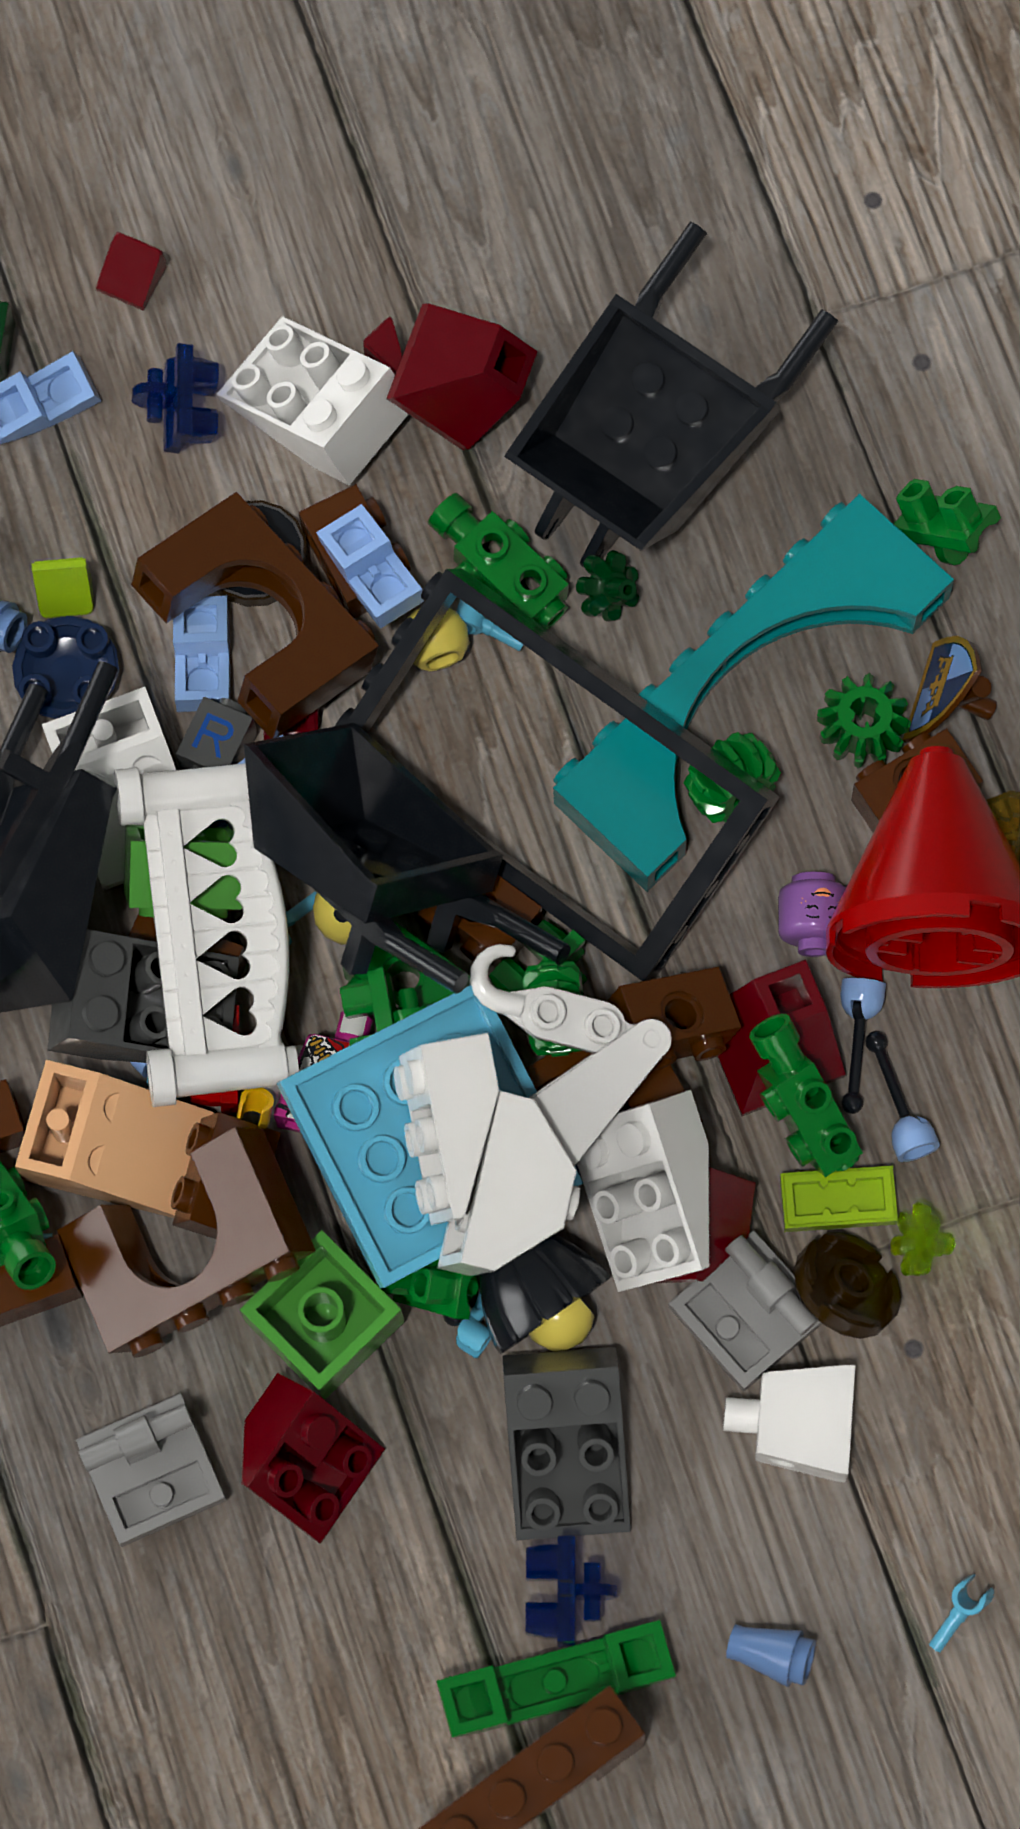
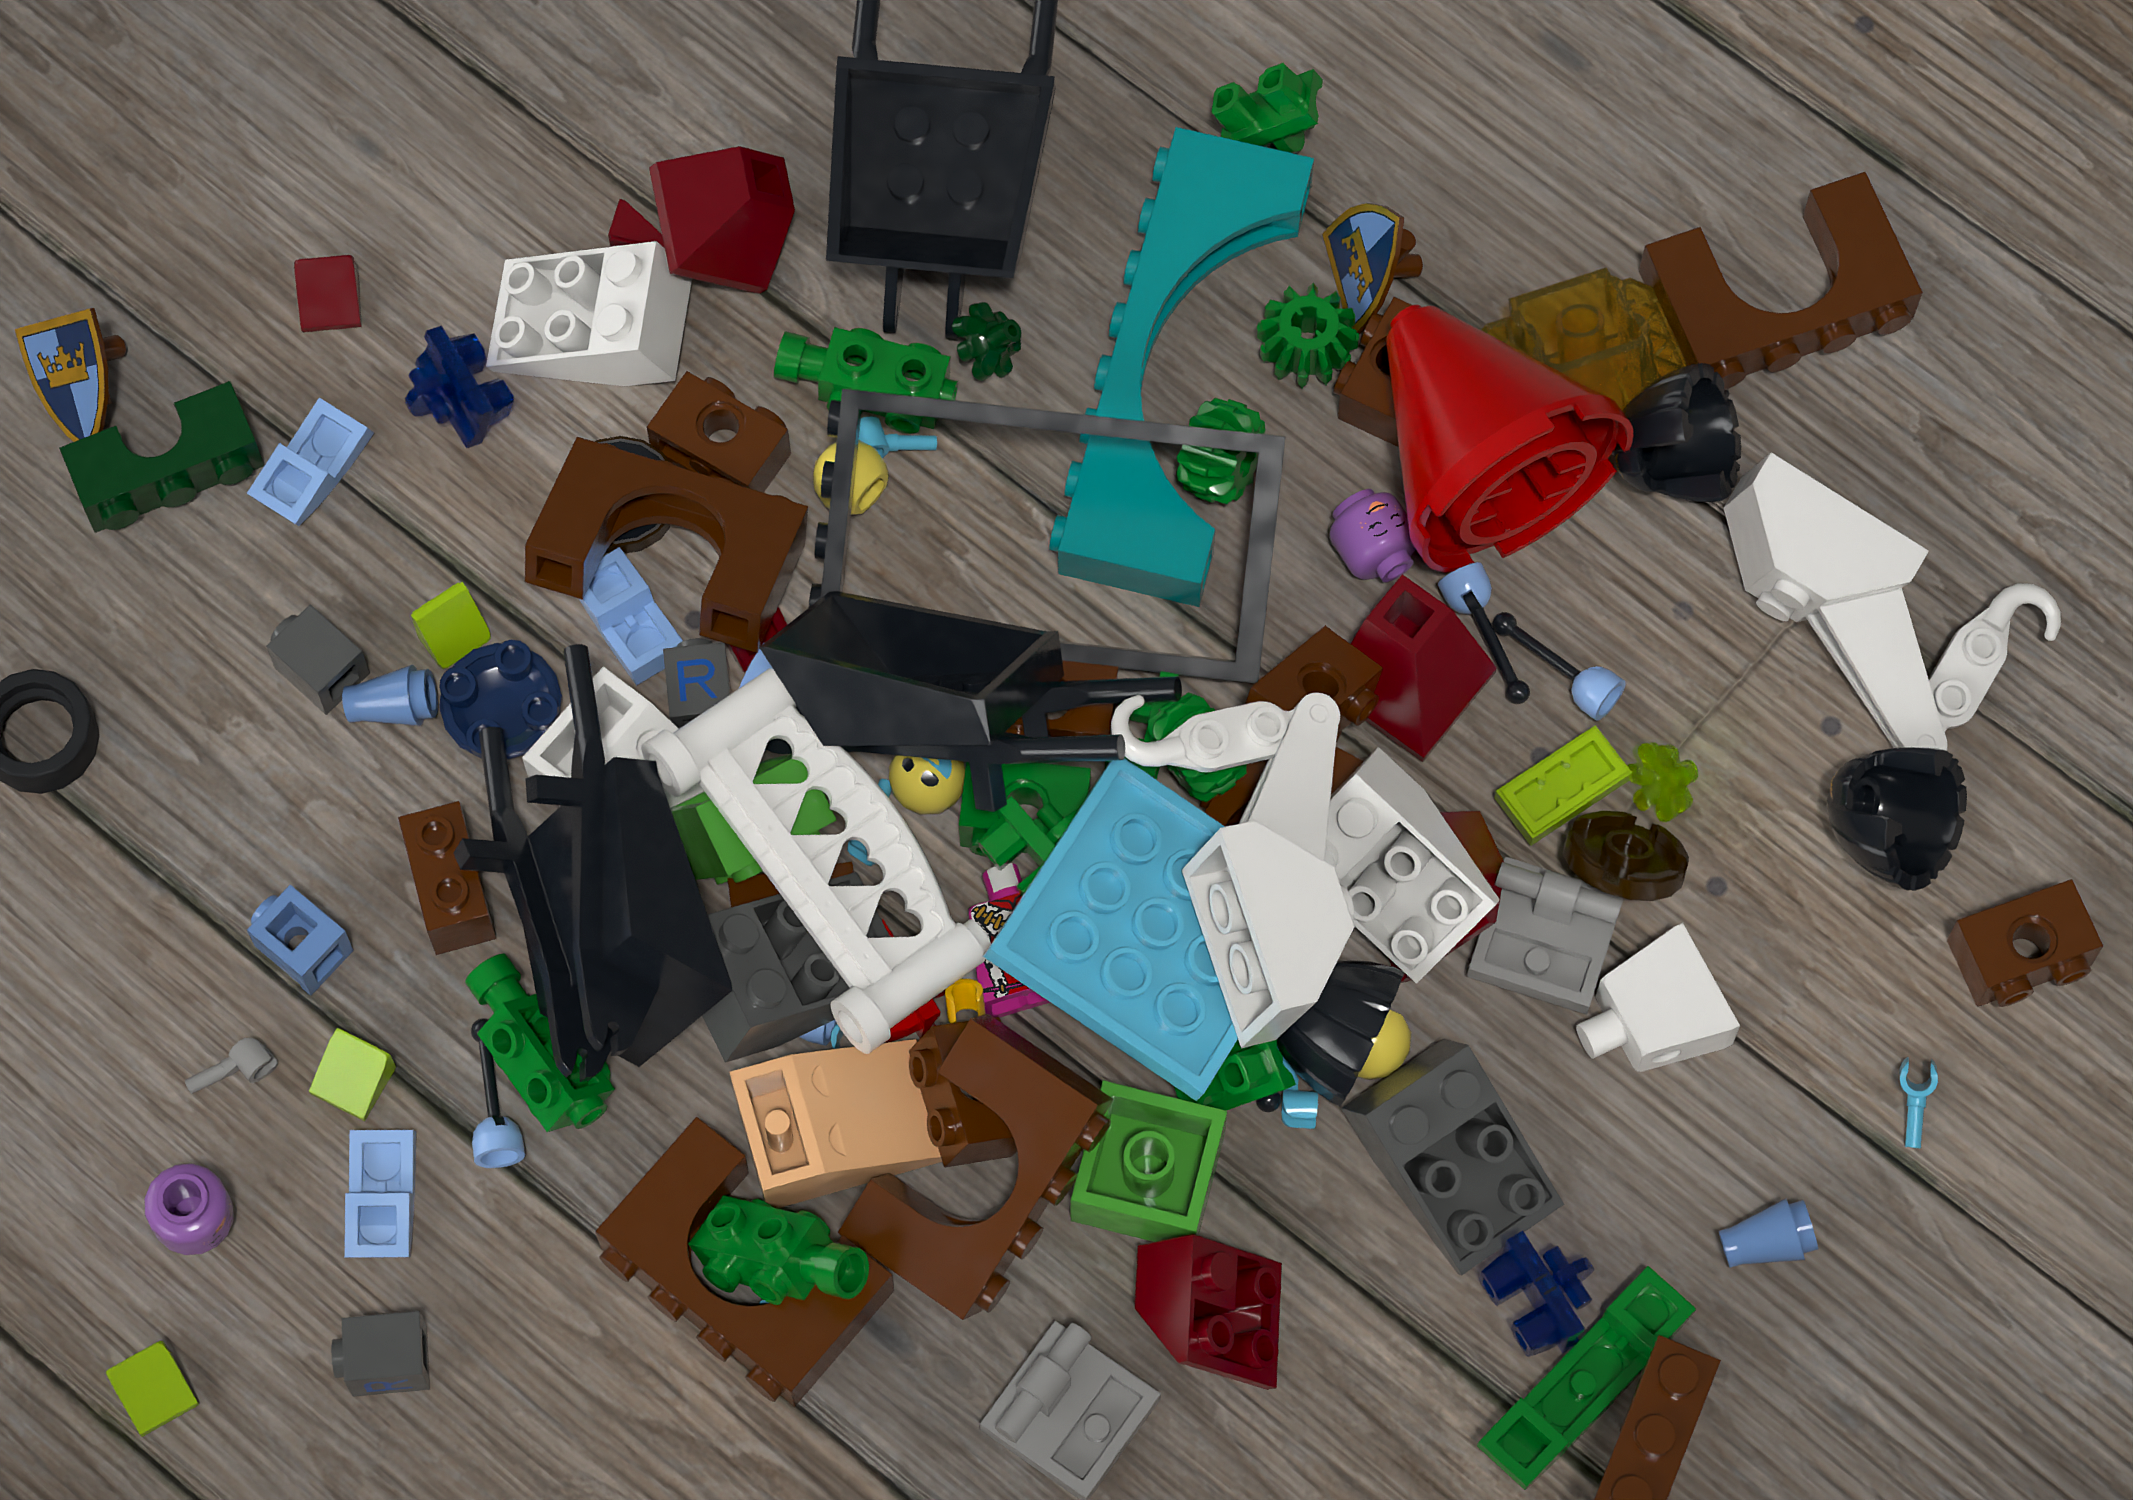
camera: 35 degrees left, 5 degrees down
light blue slope [316,504,424,629] -> none
white slope [394,1033,499,1225] -> none
green brick [749,1014,863,1177] -> none

